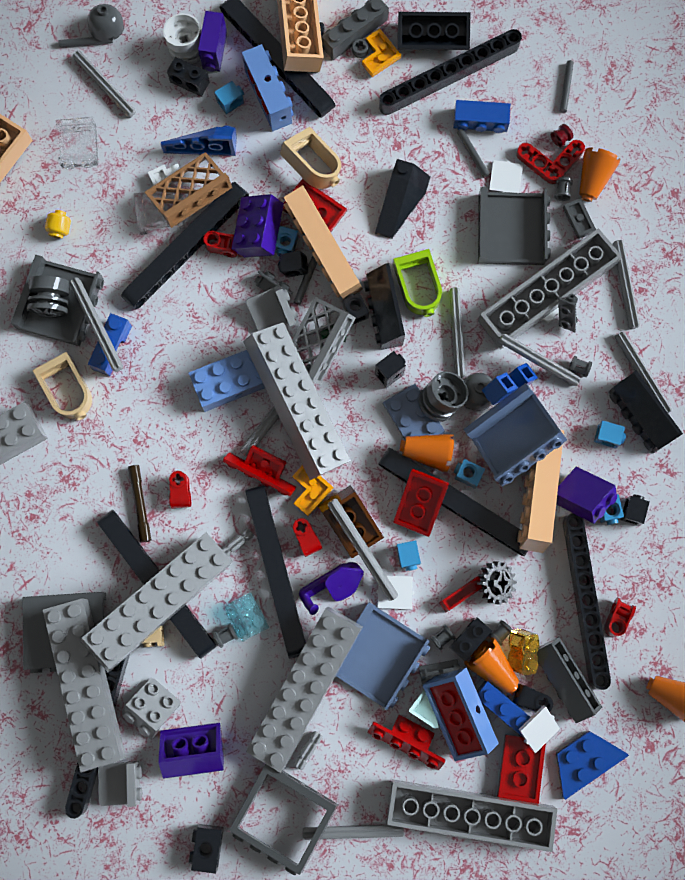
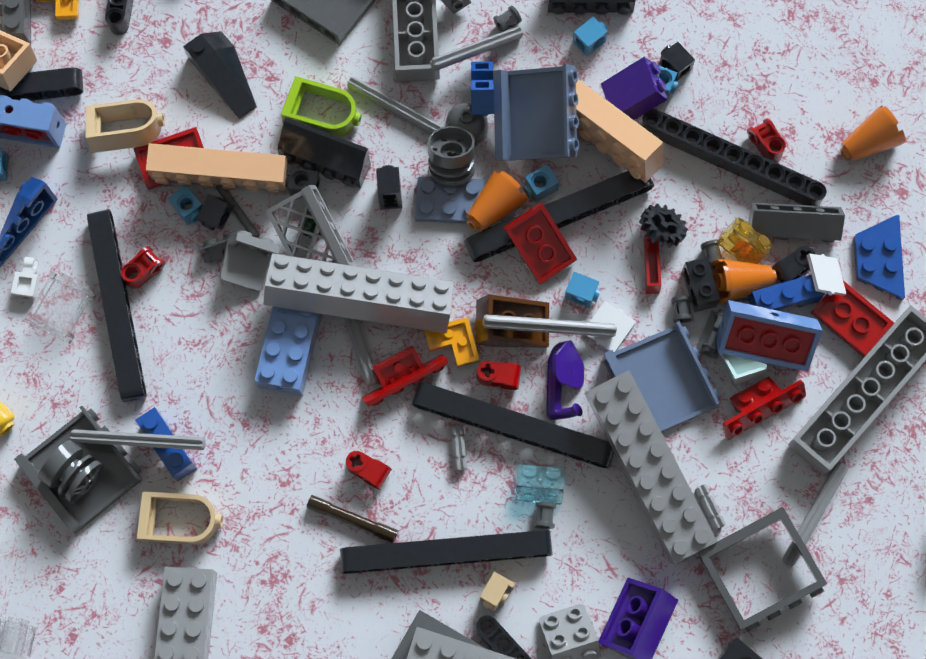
camera: 55 degrees left, 5 degrees down
light grey brick [81,532,232,673] -> none
medium nougat fence [145,152,232,228] -> none
dark purple brick [231,194,284,258] -> none
dark grey bush [352,39,368,58] -> none

